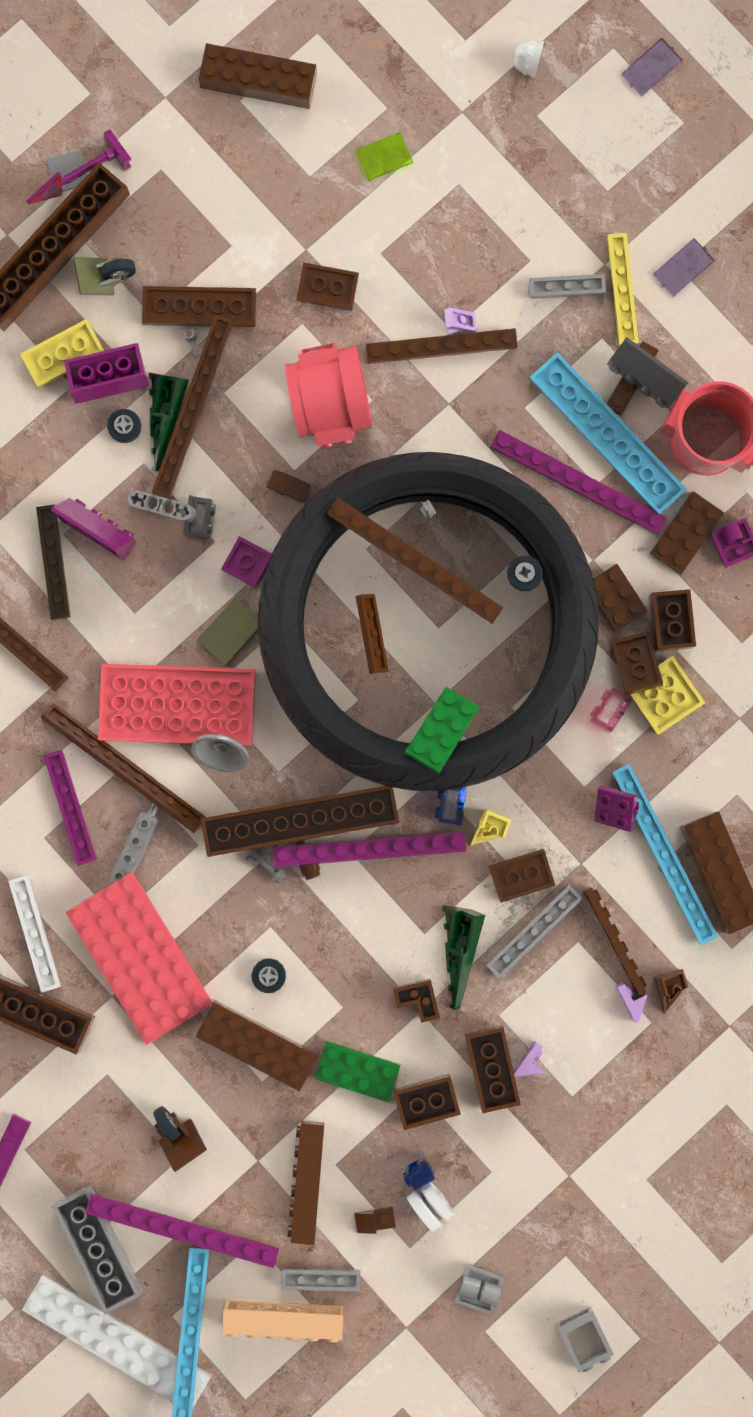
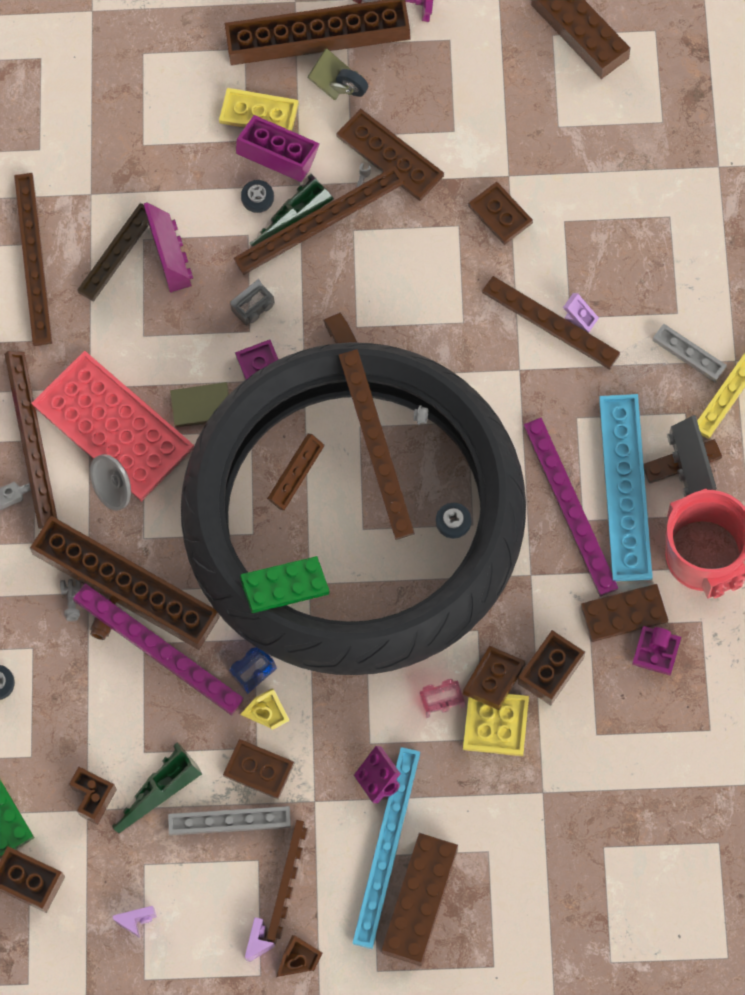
camera: 50 degrees right, 15 degrees down
light grey beam [128,490,196,522] -> none
coral cylinder [285,342,373,448] -> none
clear neon green piece [356,132,413,181] -> none
reddish brown brick [464,1025,521,1114] -> none
reddish brown plate [593,564,648,632] -> none

